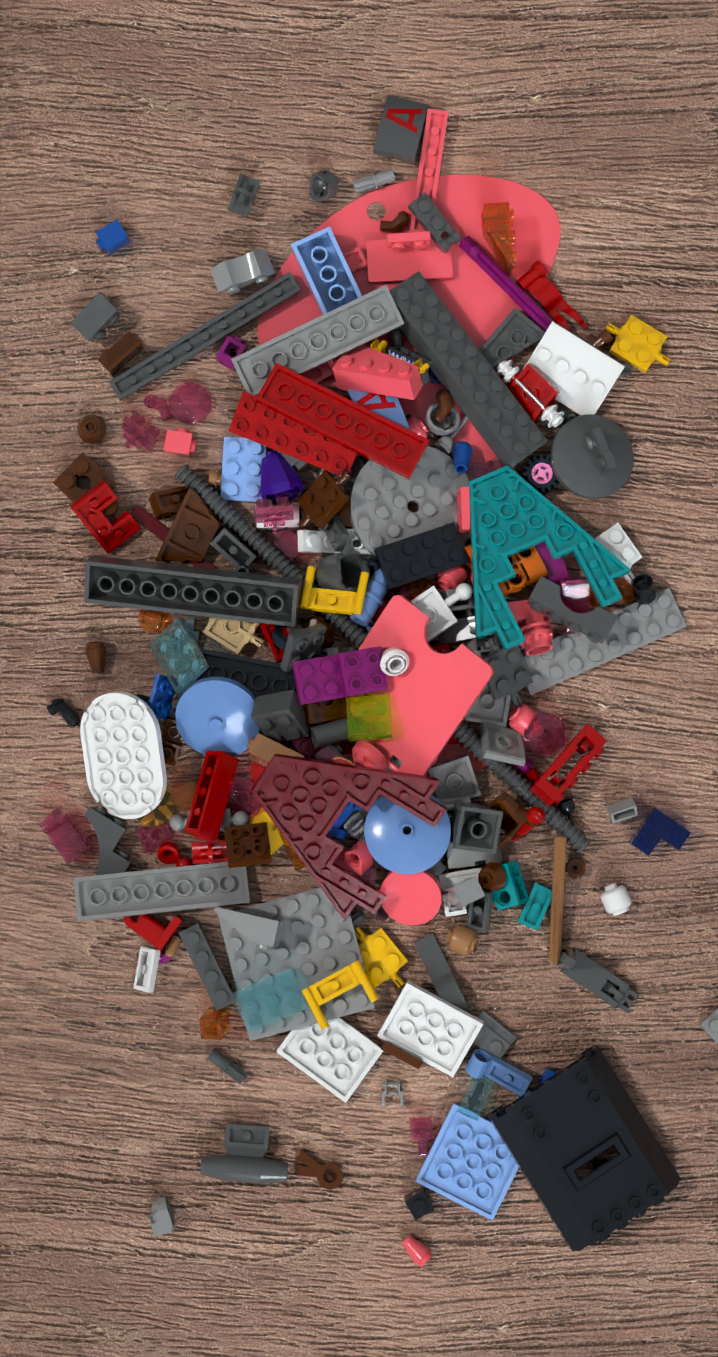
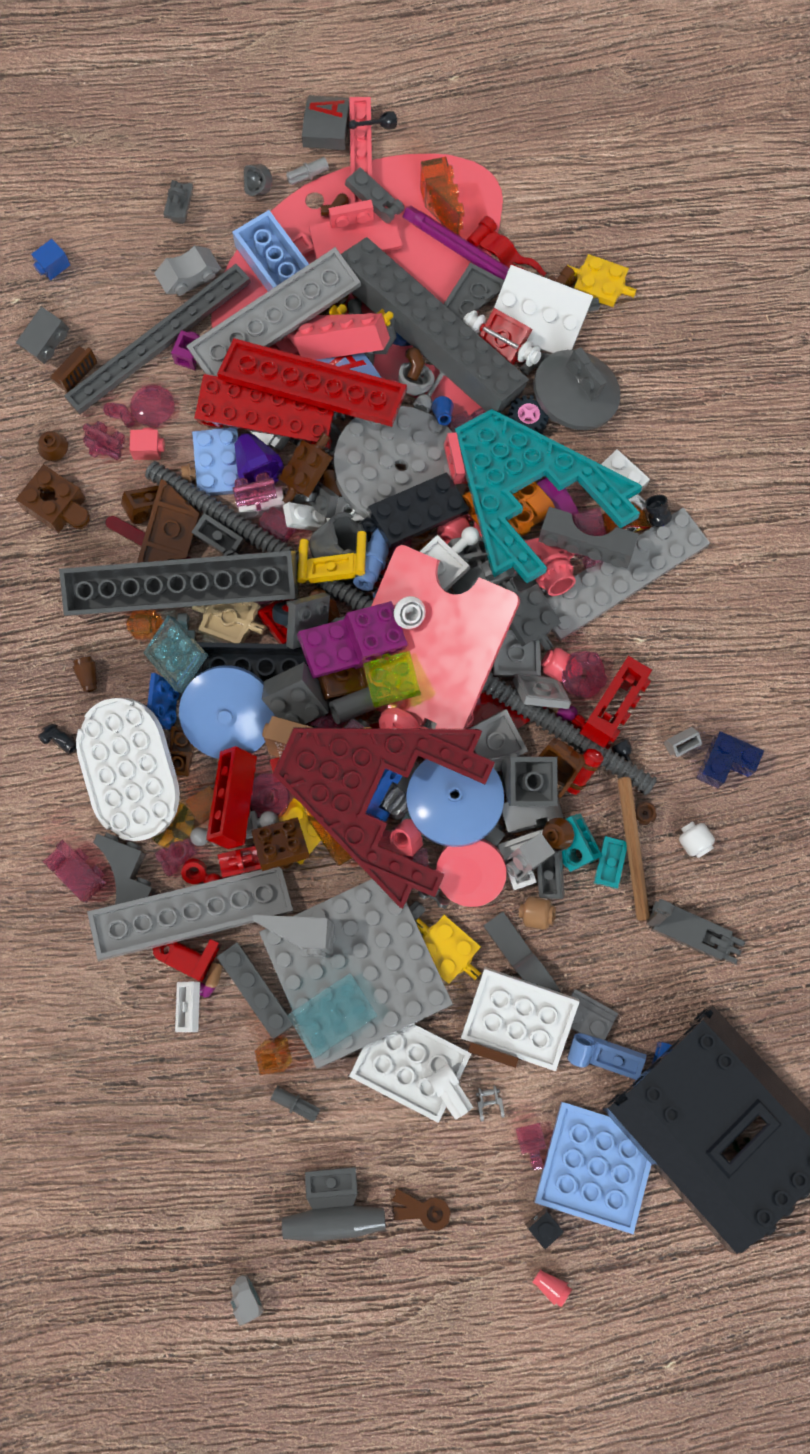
camera: 15 degrees left, 10 degrees down
red plate [70,480,141,554] -> none
yellow plate [302,960,379,1030] -> none
clear light blue tile [457,1075,494,1121] -> none
none -> black hinge [349,111,397,130]
none -> white piece [427,1064,474,1120]

